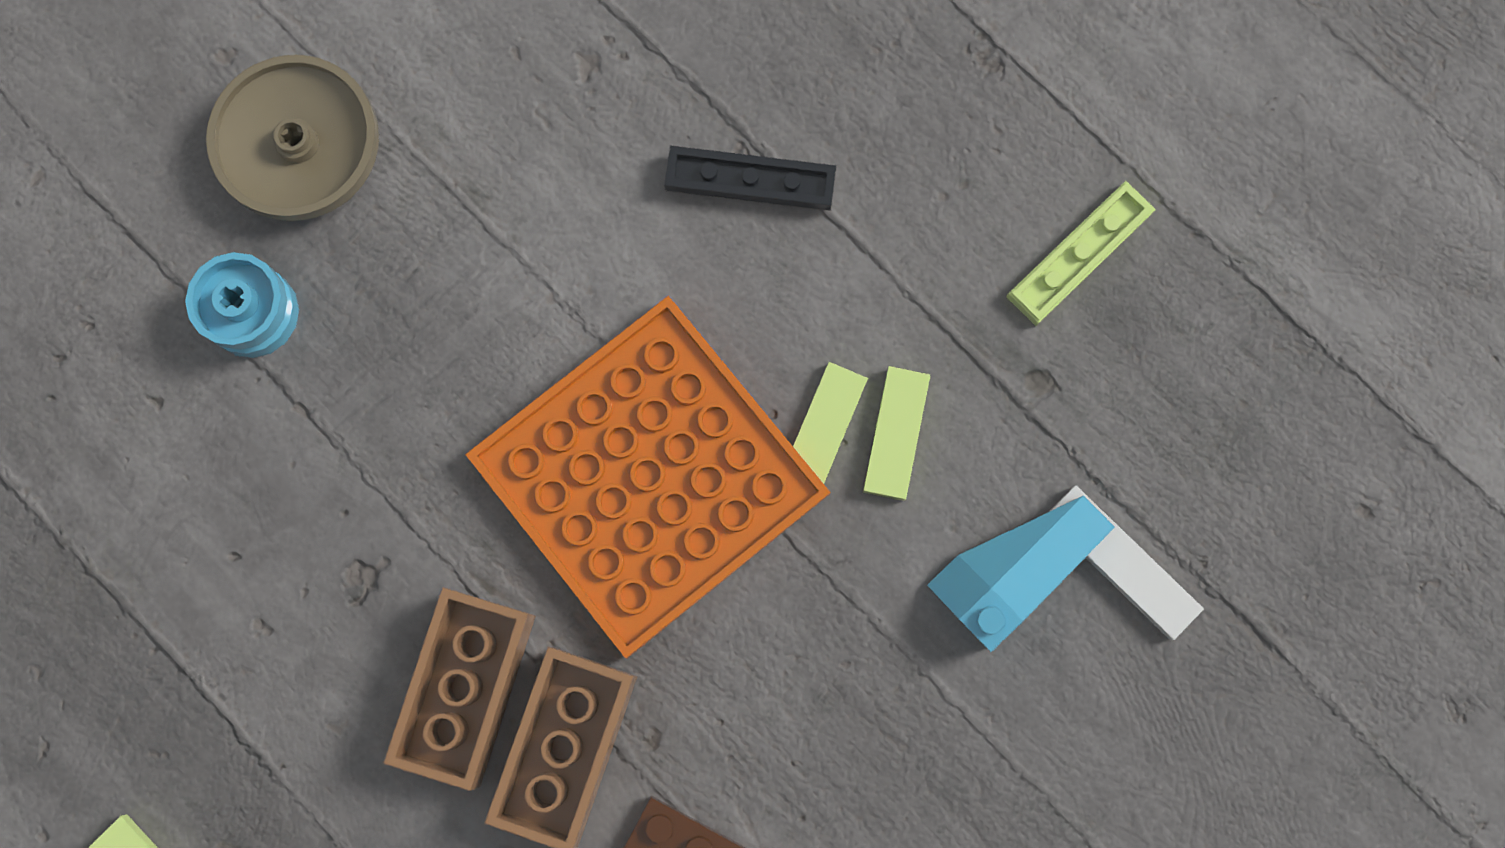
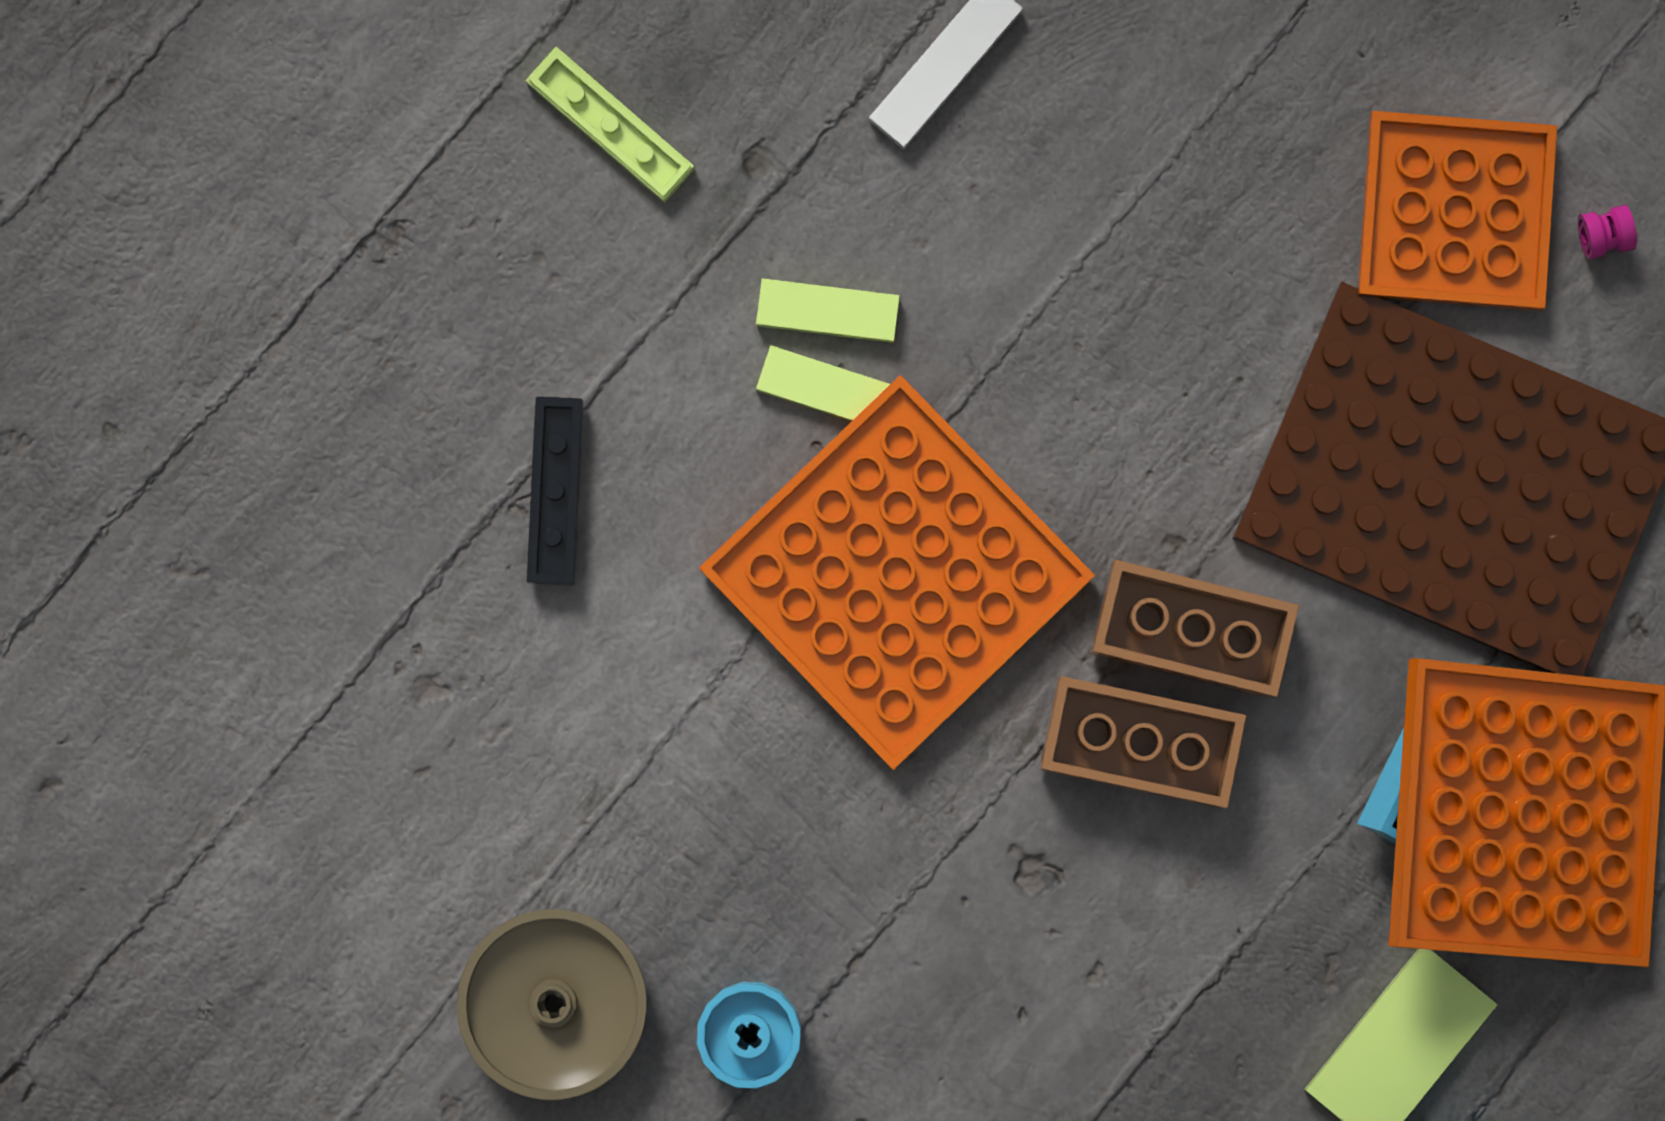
camera: 95 degrees left, 5 degrees up
medium azure wedge [927,496,1115,652] -> none

